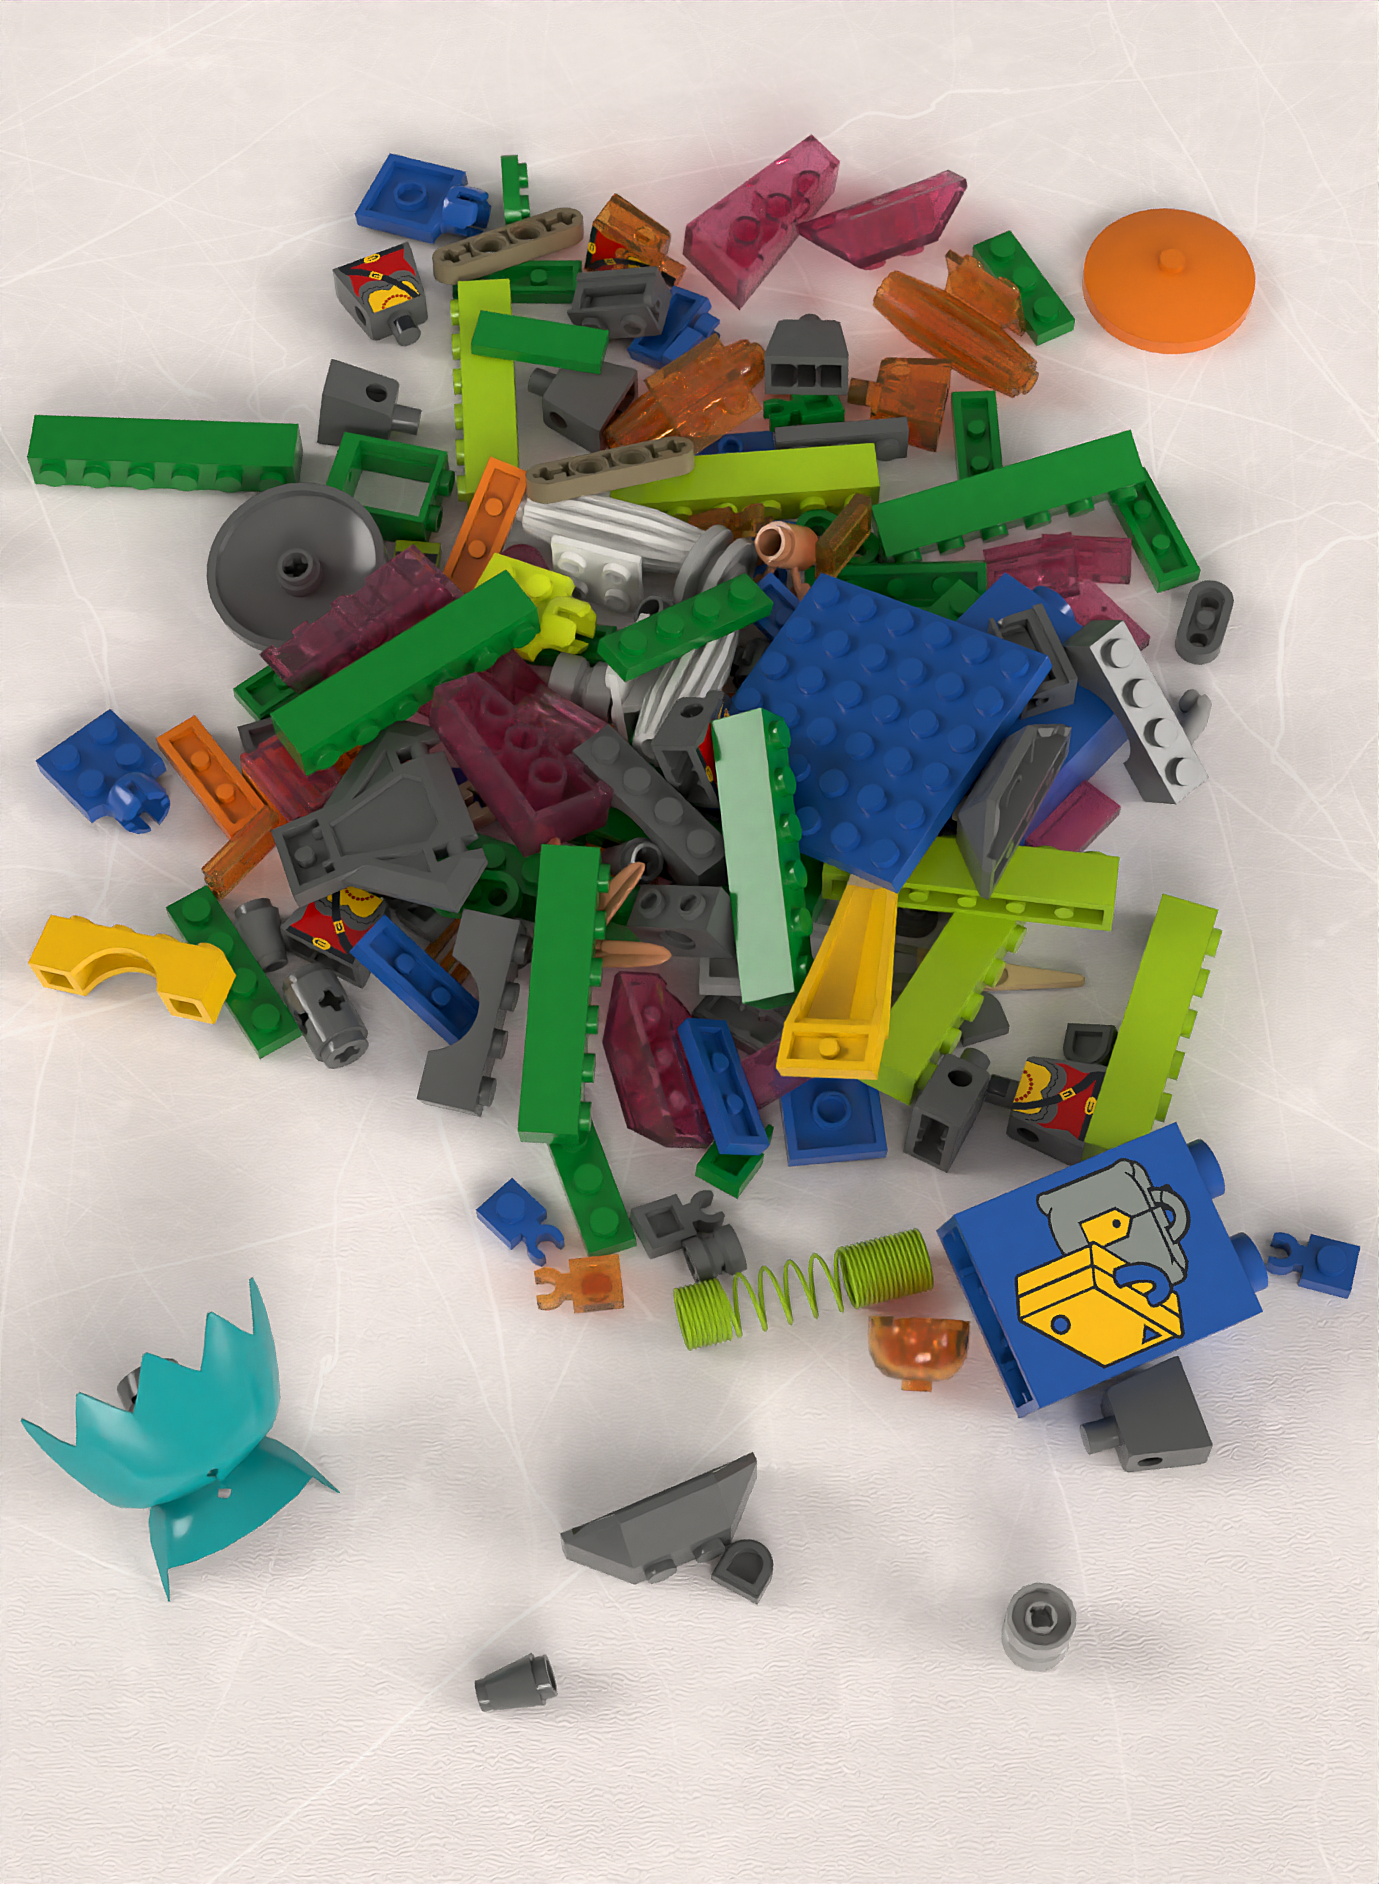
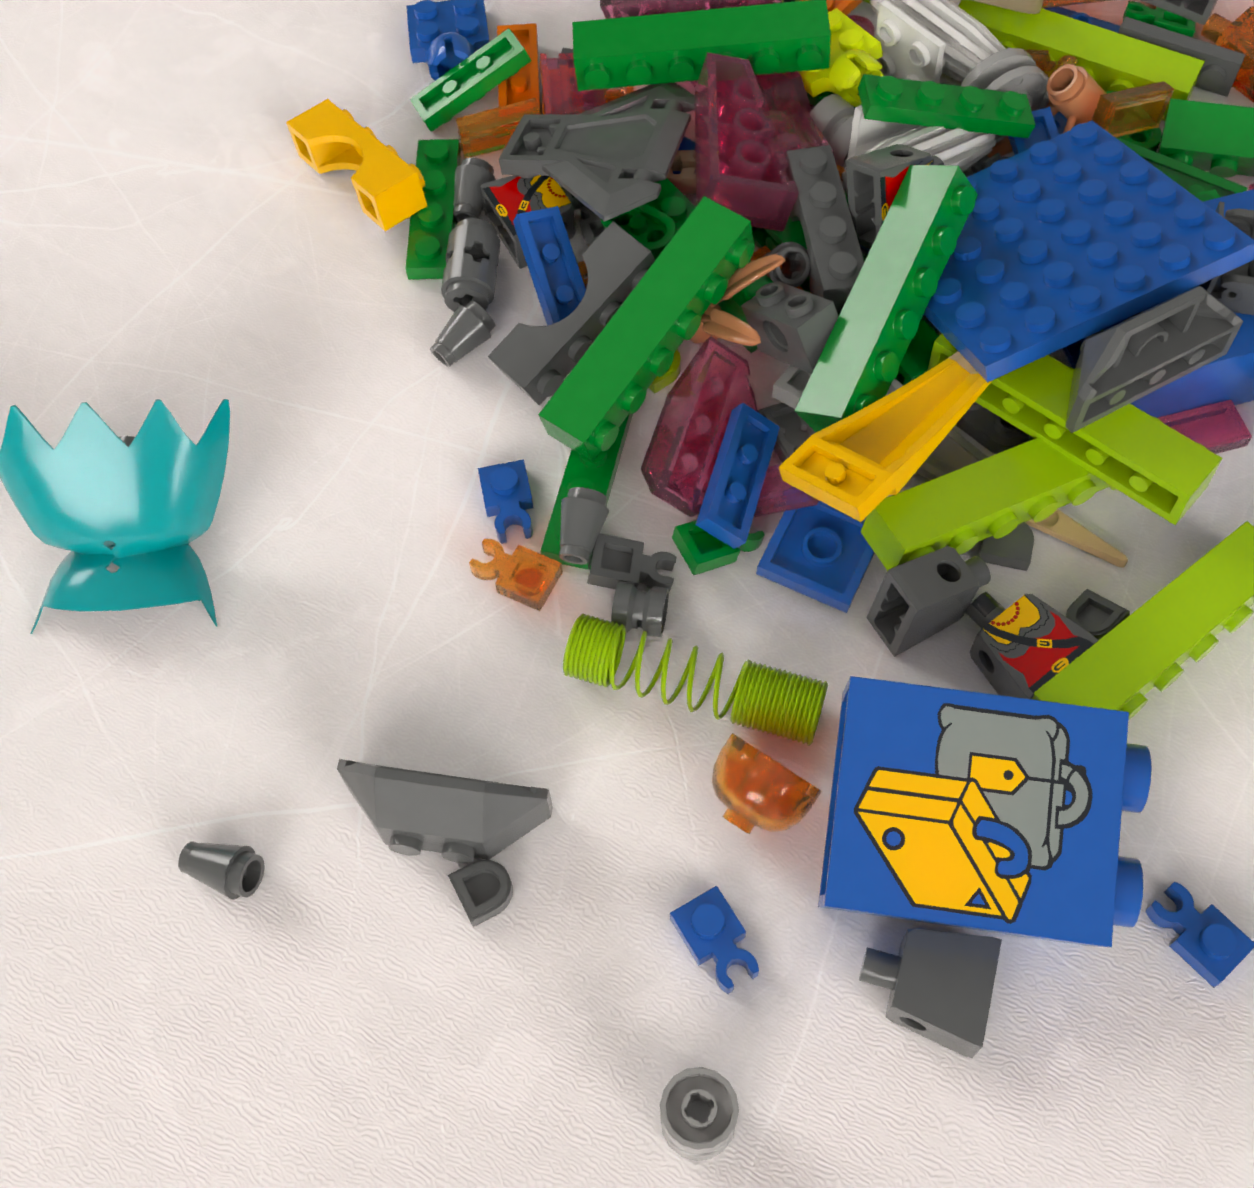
camera: 35 degrees right, 0 degrees up
none -> green plate [409,28,532,132]
none -> dark grey cone [430,301,496,367]
none -> dark grey cone [559,487,609,565]
none -> blue plate [670,885,759,994]

